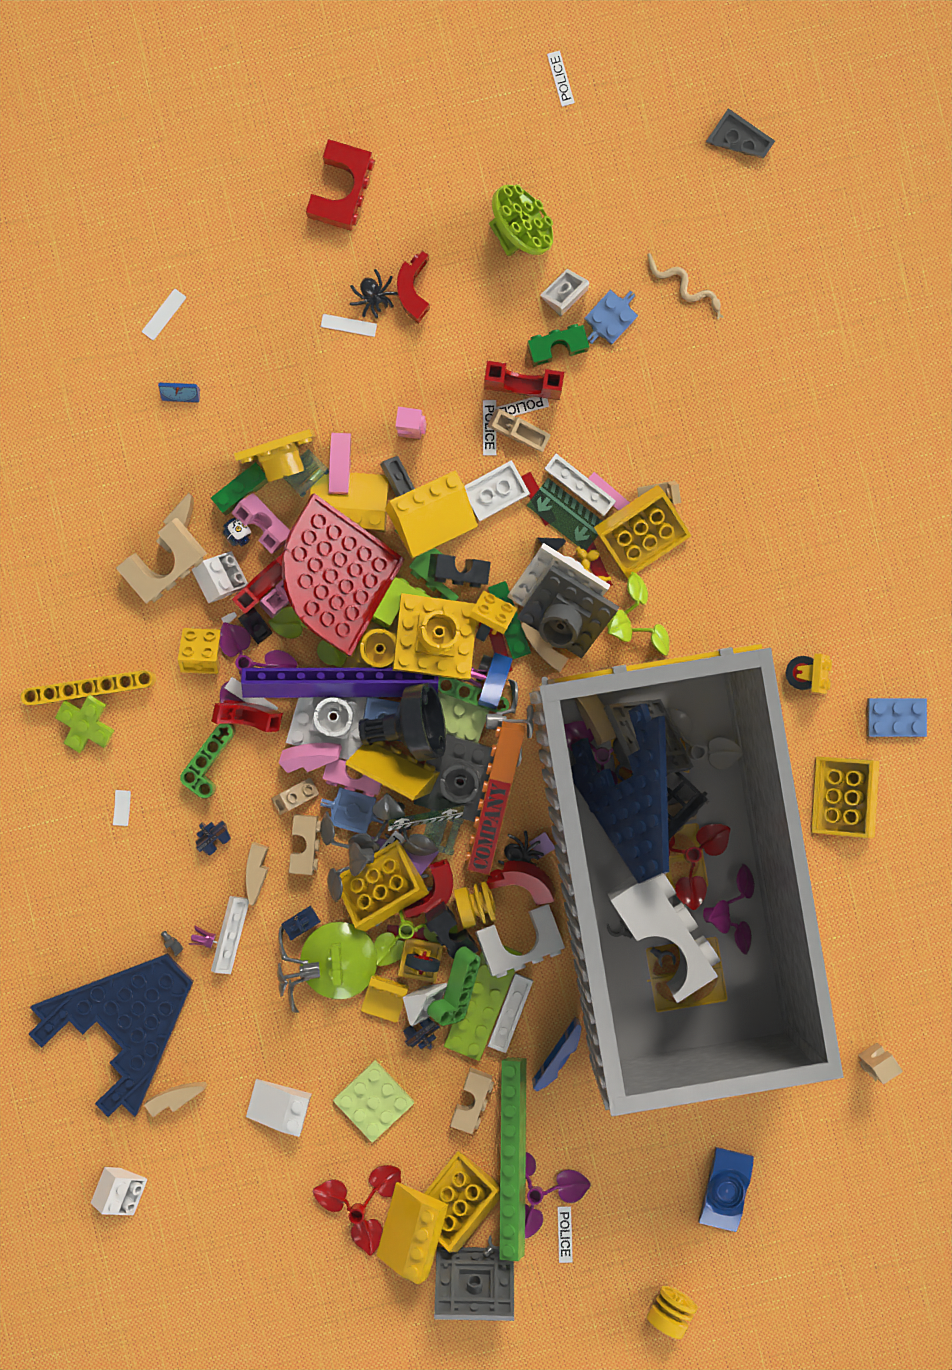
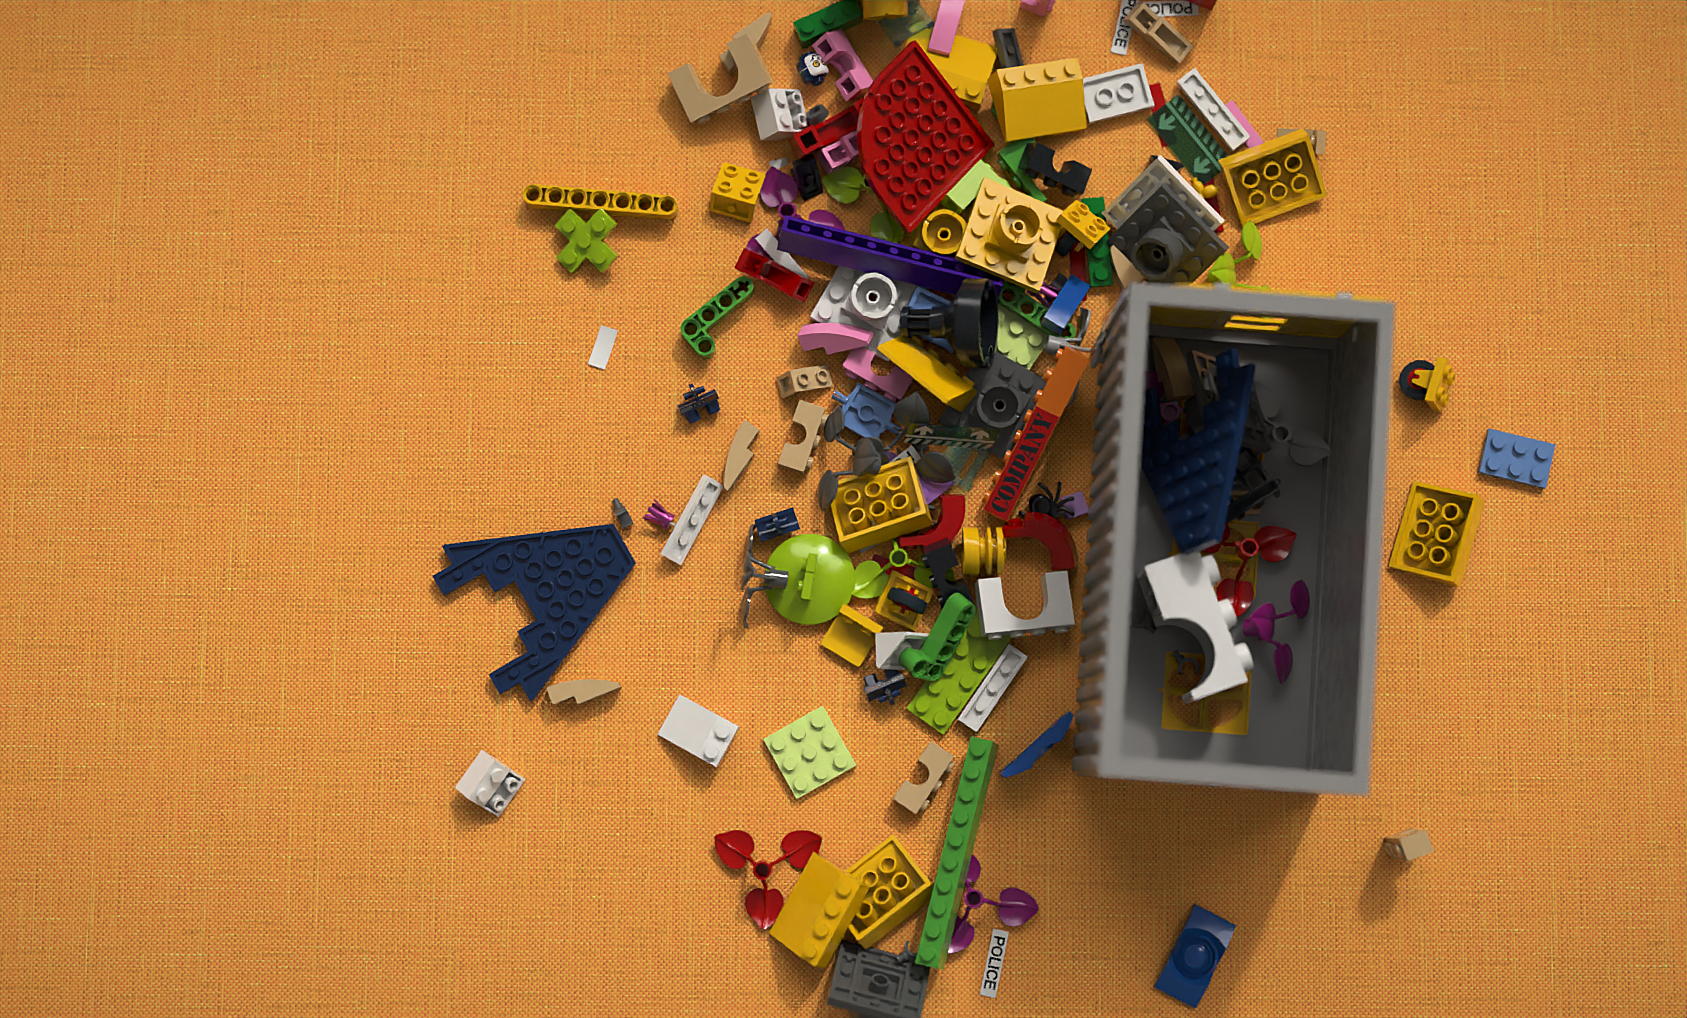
camera: 10 degrees right, 5 degrees down
none -> dark grey tile [806,104,829,126]

